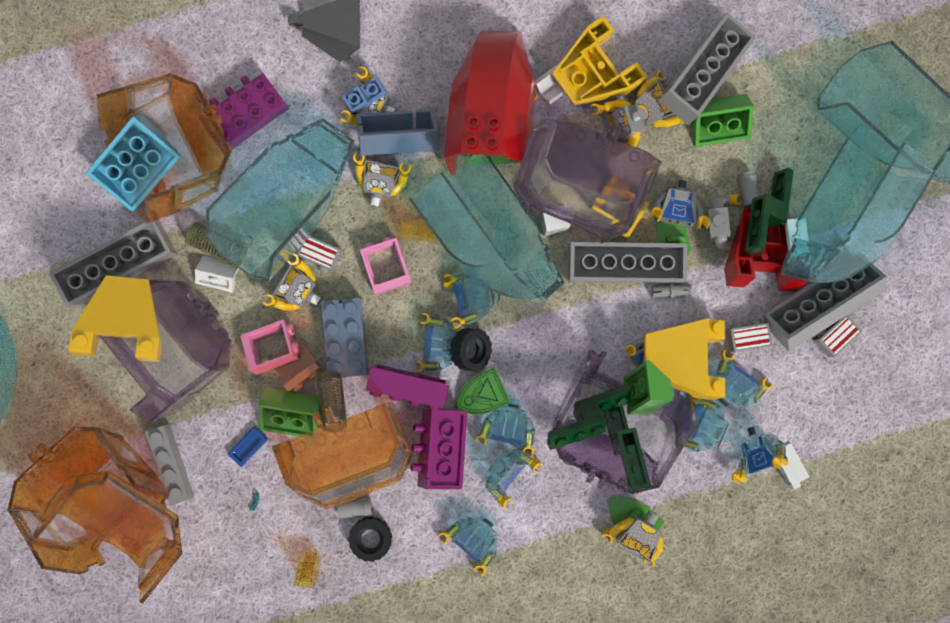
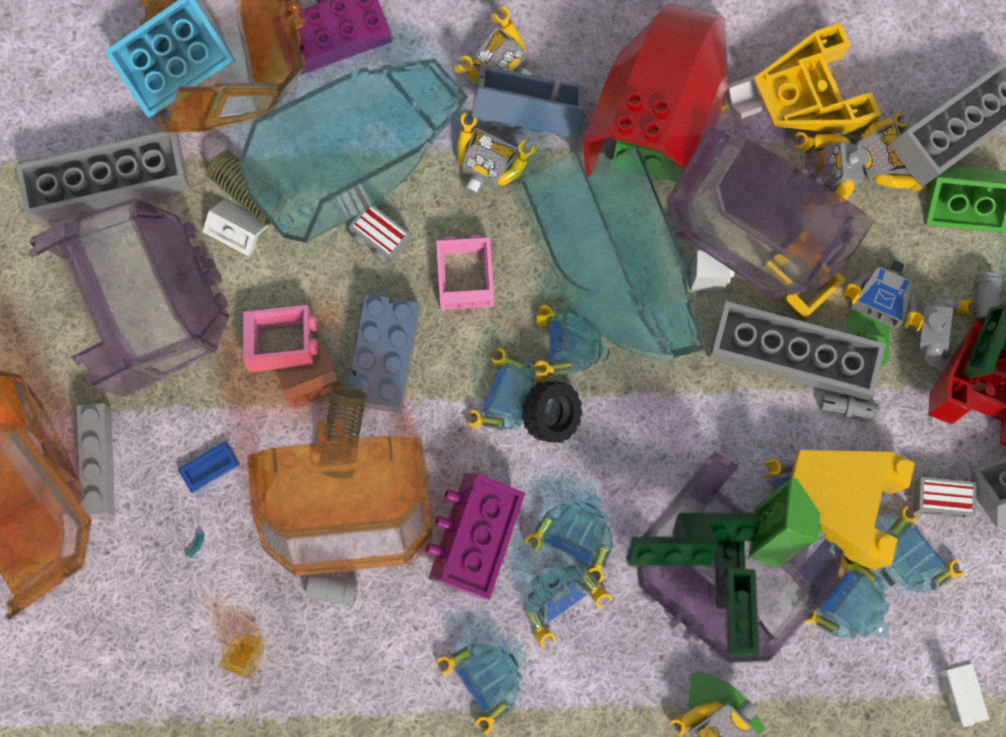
camera: 20 degrees right, 10 degrees down
yellow wedge [69,275,163,362] -> none
bright green slope [258,388,322,439] -> none
torso [261,251,322,311] -> none
medium blue slope [342,76,388,113] -> none
black tyre [348,517,392,562] -> none
magenta piece [366,364,450,410] -> none
clear yellow slope [397,219,438,243] -> none
bright green shield [455,367,511,415] -> none
torso [732,425,789,484] -> none

